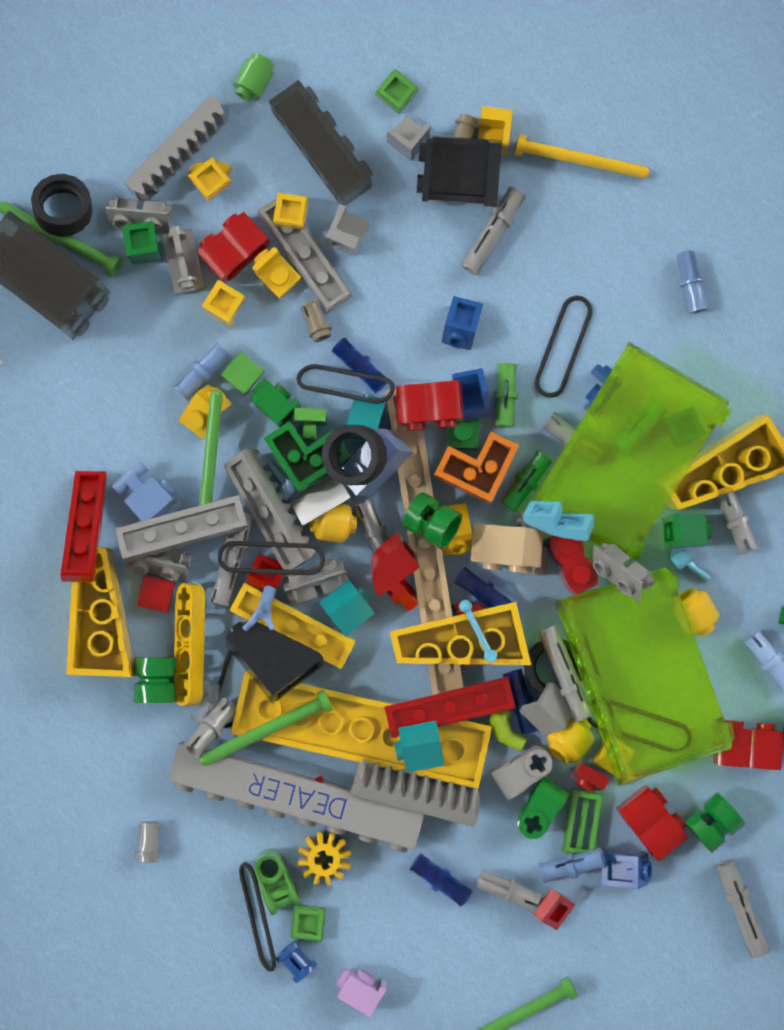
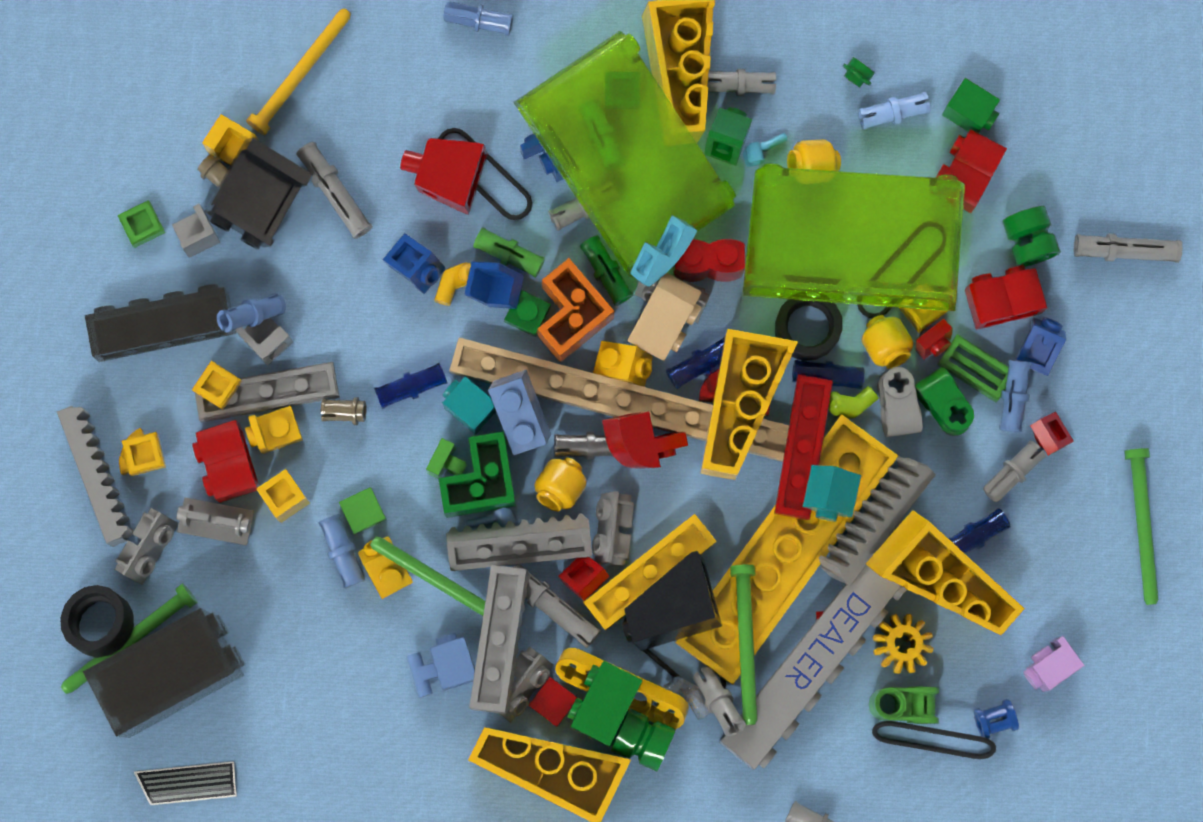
camera: 75 degrees left, 5 degrees down
red tile [60,471,108,582] -> none
green panel [122,221,163,265] -> none
black piece [217,541,325,575] -> none
bright green brick [233,53,274,102] -> none
medium blue bar [242,586,276,631] -> none
green brick [250,378,301,428] -> none
white sticker [290,477,351,526] -> none
bright green tile [291,904,326,942] -> none
black piece [296,364,395,404] -> none
teal brick [319,579,375,637] -> none
black tyre [322,425,387,485] -> none
red brick [396,380,464,431] -> none
green wheel [402,492,462,550] -> none
medium azure hinge [459,600,497,662] -> none
light grey panel [520,682,573,735] -> none
light grey pin [538,625,594,722] -> none
light grey hinge [592,543,655,603] -> none
none -> medium blue pin [217,293,286,333]
none -> red torso [400,138,488,215]
none -> yellow arm [434,262,471,306]
none -> green brick [567,660,643,747]
none -> yellow wedge [866,510,1025,635]

